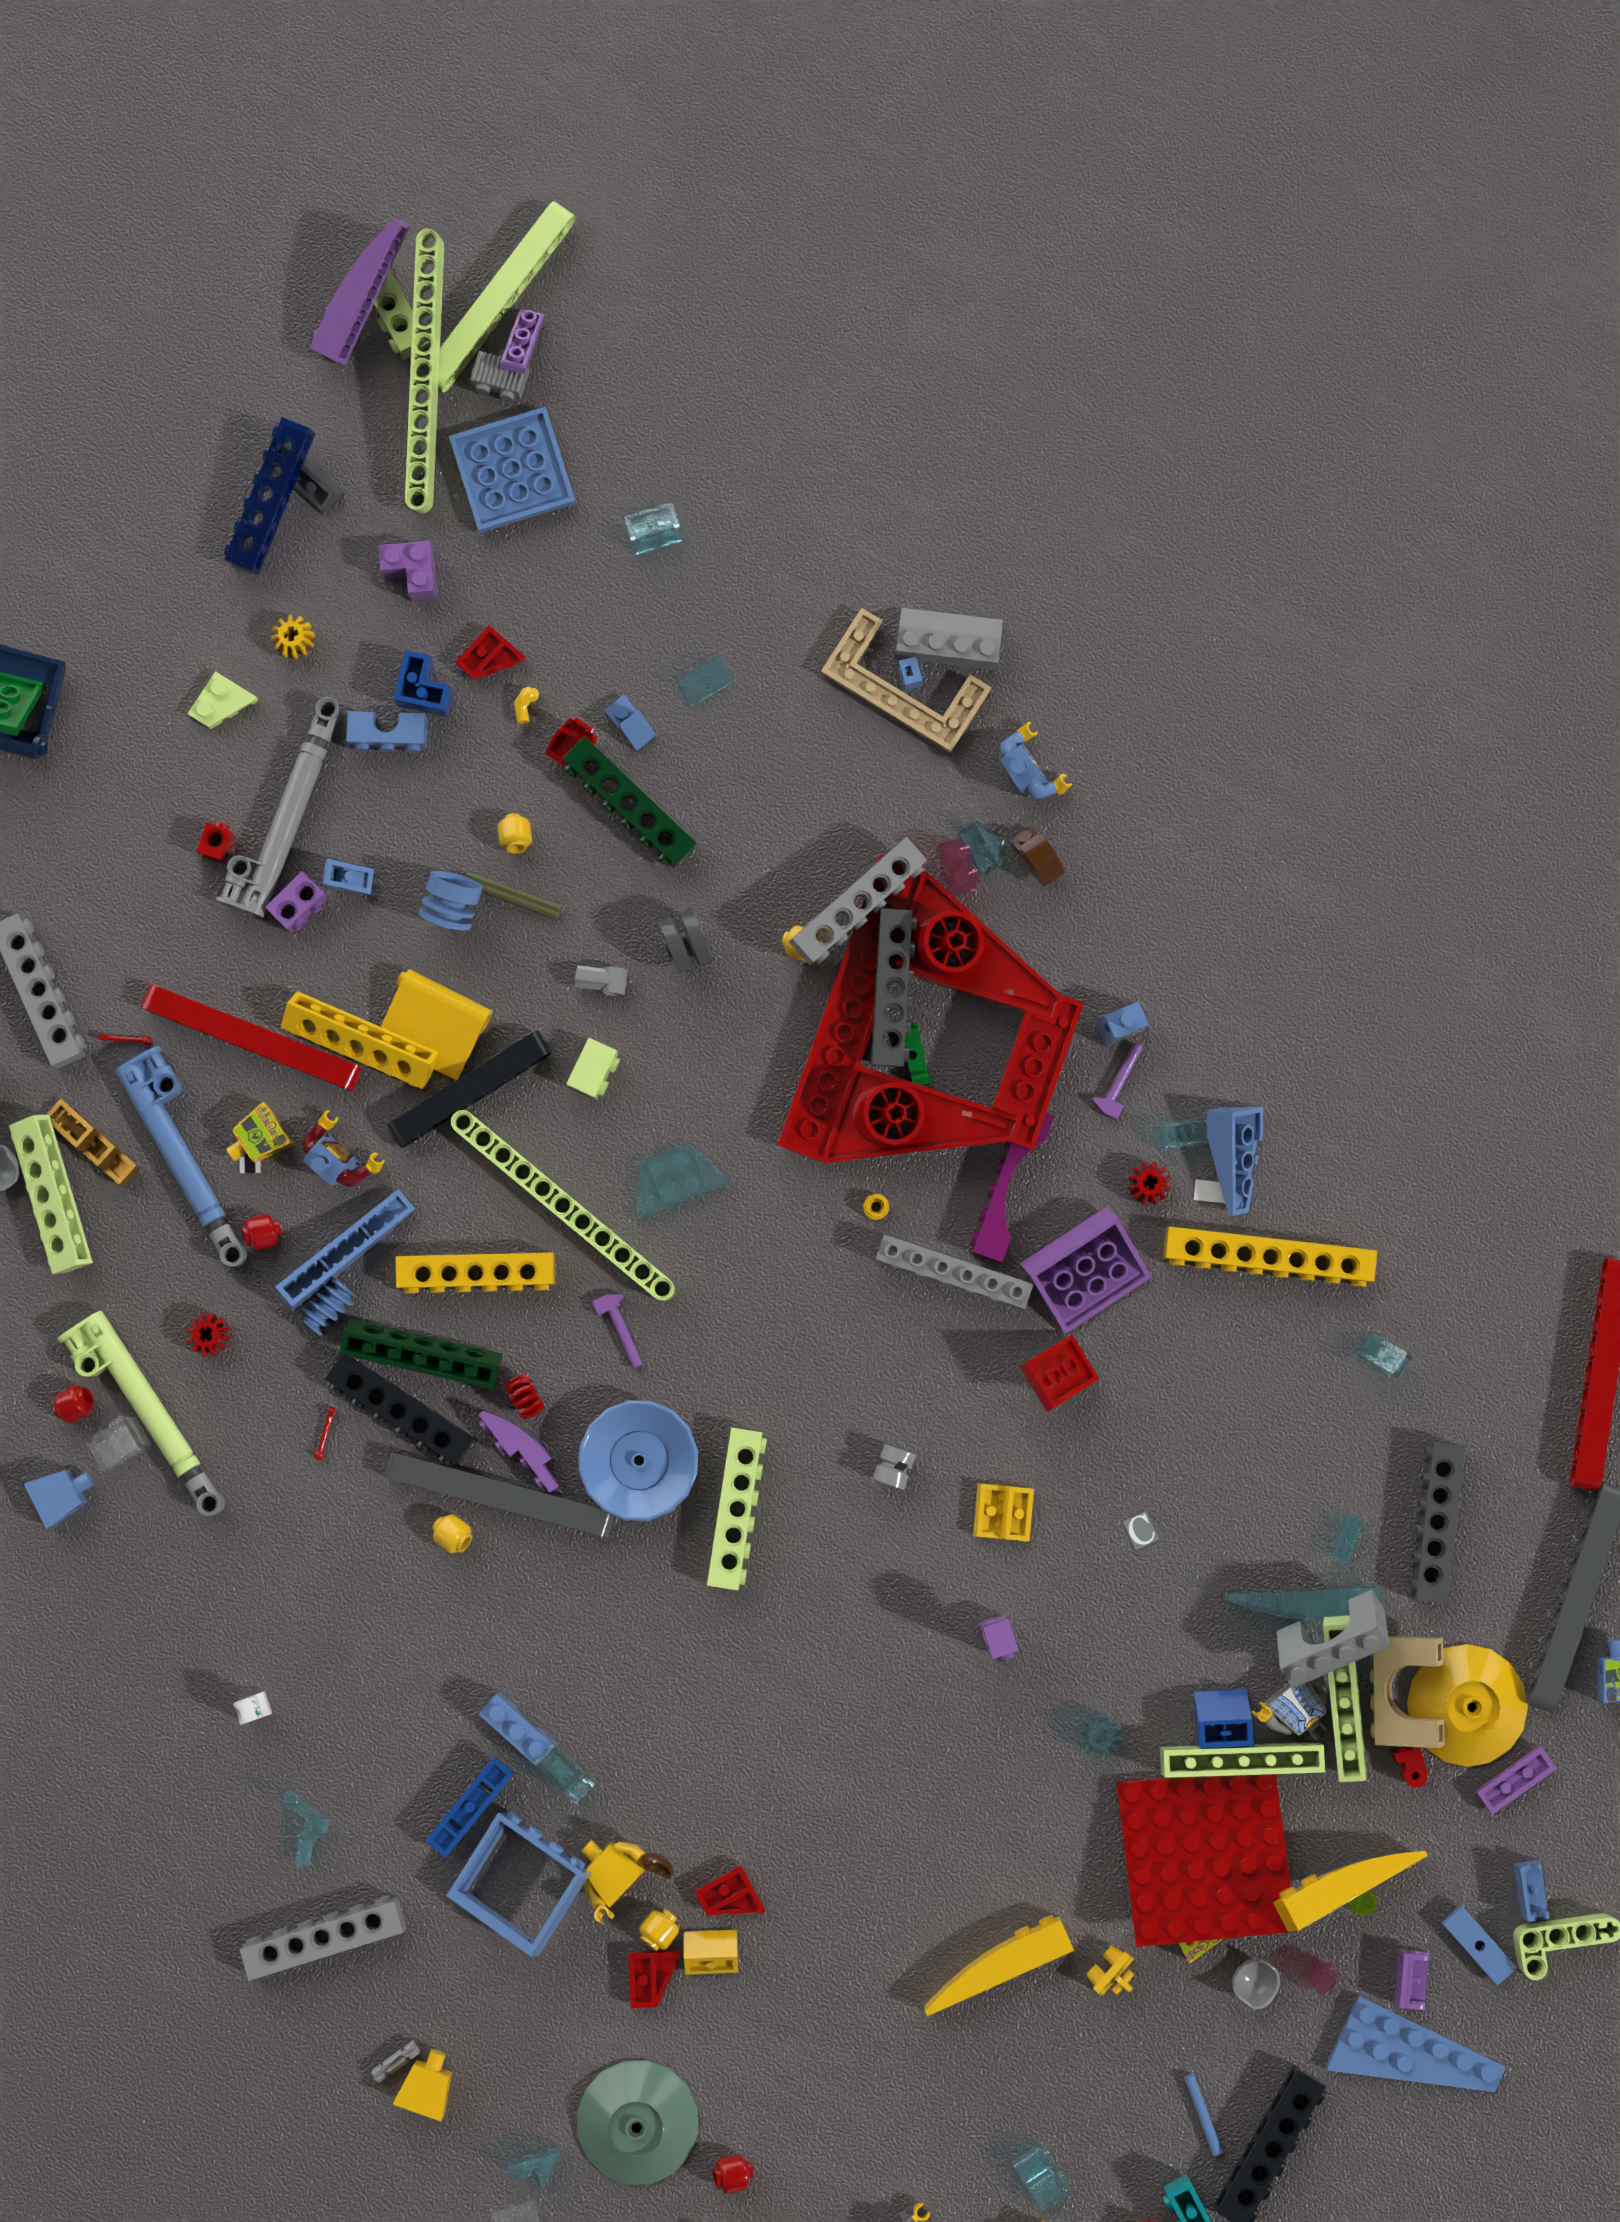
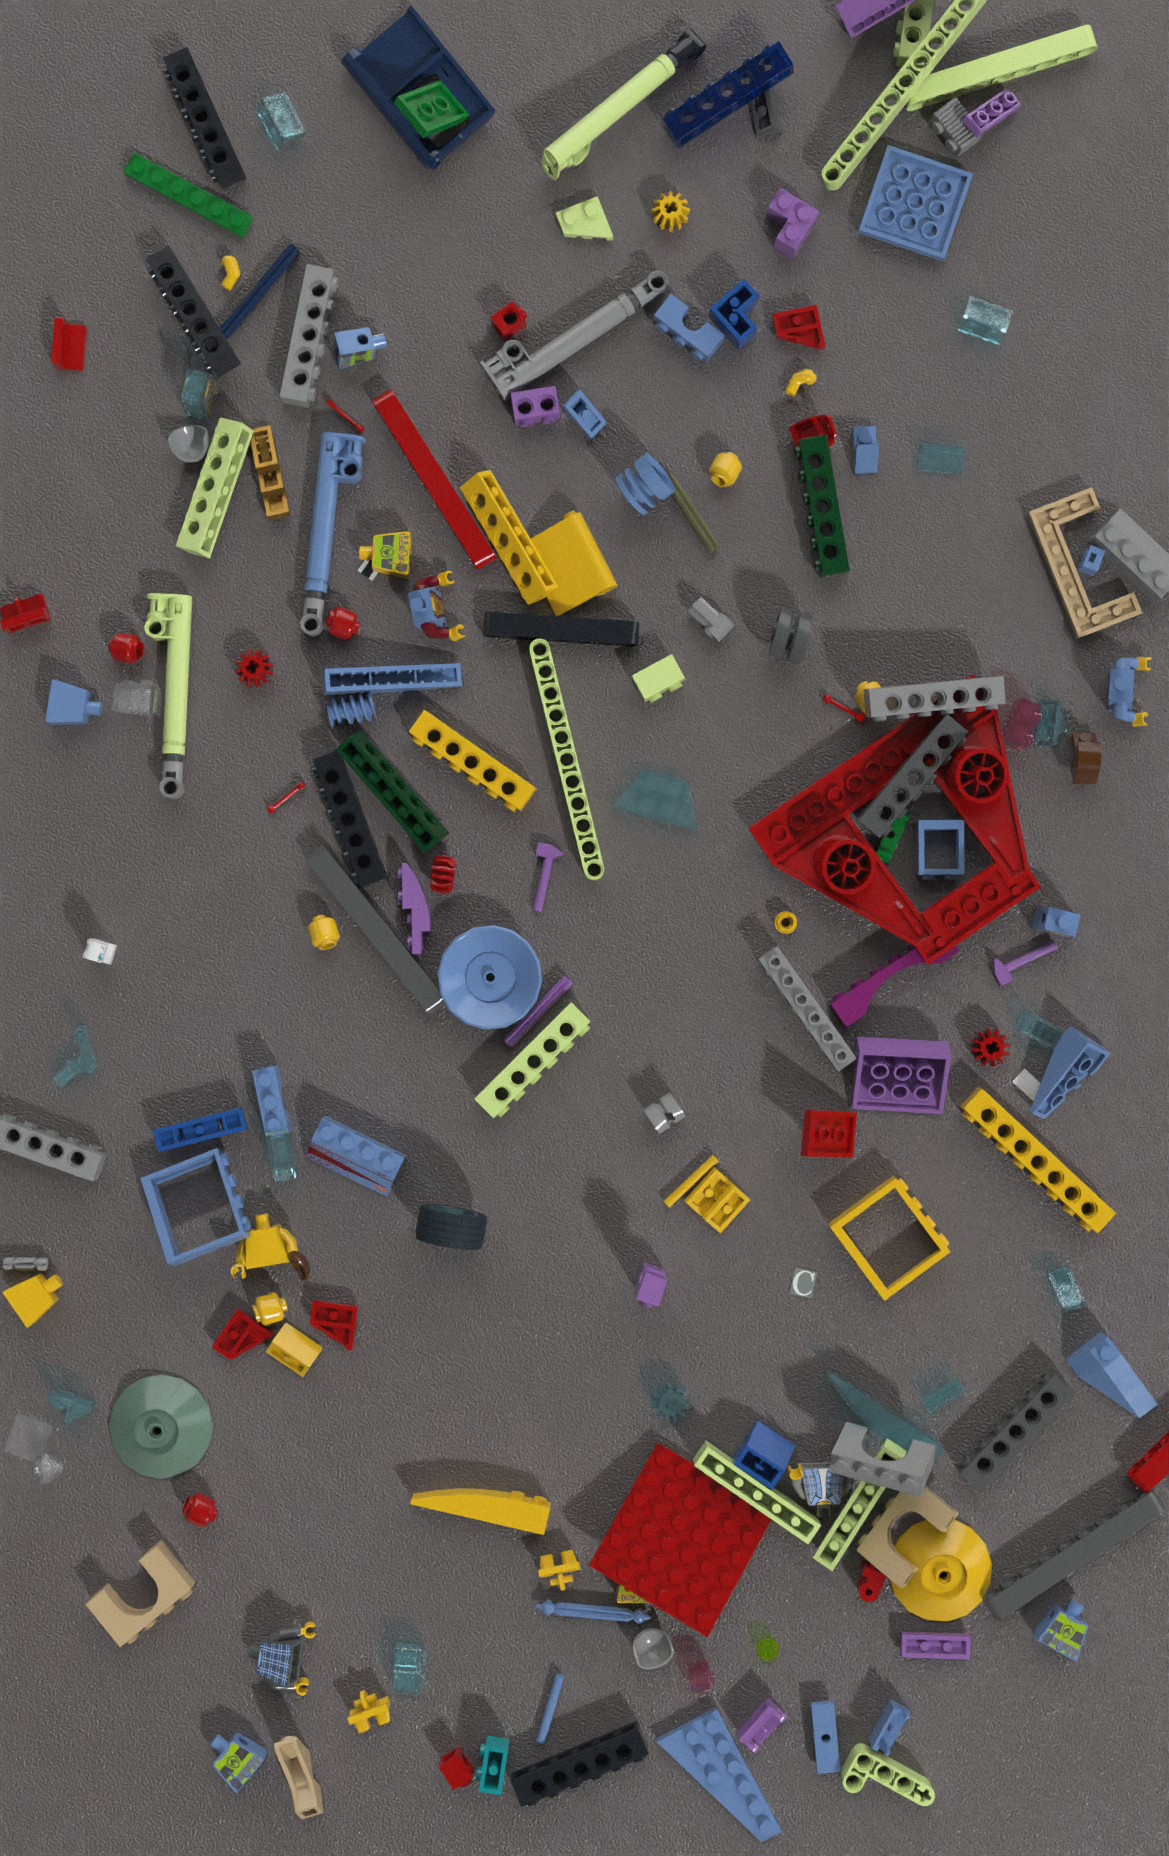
camera: 40 degrees right, 5 degrees up
yellow slope [1273,1851,1428,1932] -> none
none -> medium blue slope [305,1116,407,1197]
none -> medium blue torso [333,327,387,369]
none -> black wheel [416,1204,487,1250]
none -> medium lavender axle [504,976,572,1047]
none -> medium blue wheel [537,1600,650,1624]
none -> yellowish green piece [541,28,707,180]
none -> yellow bar [663,1155,719,1208]
none -> red hinge [822,694,865,722]
none -> yellow window [828,1176,950,1301]
none -> medium blue window [915,820,965,880]
none -> medium blue wedge [1065,1332,1158,1418]

